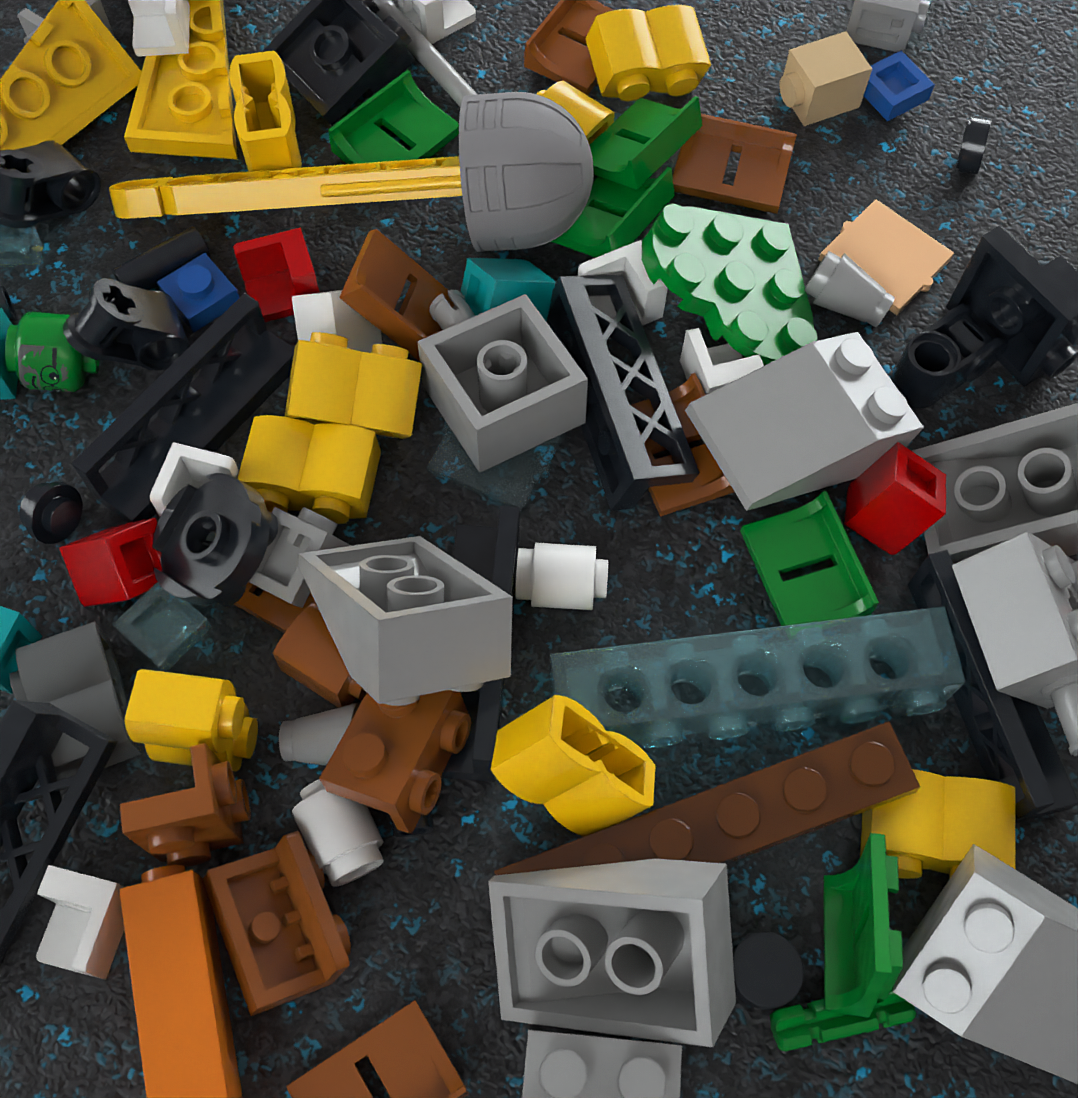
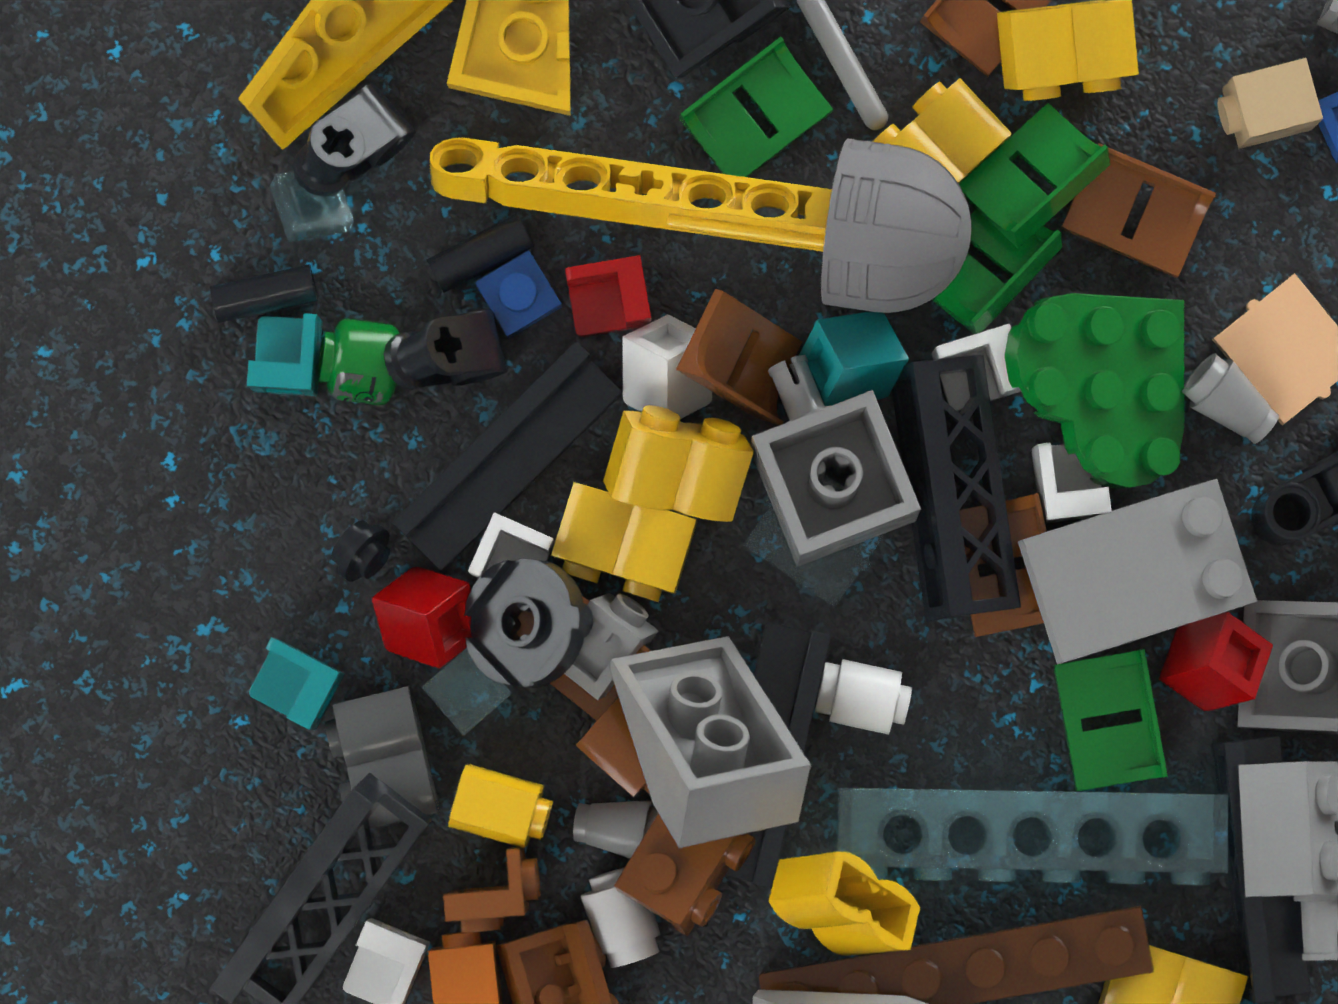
camera: 10 degrees right, 20 degrees up
yellow brick [229,51,302,171] -> none

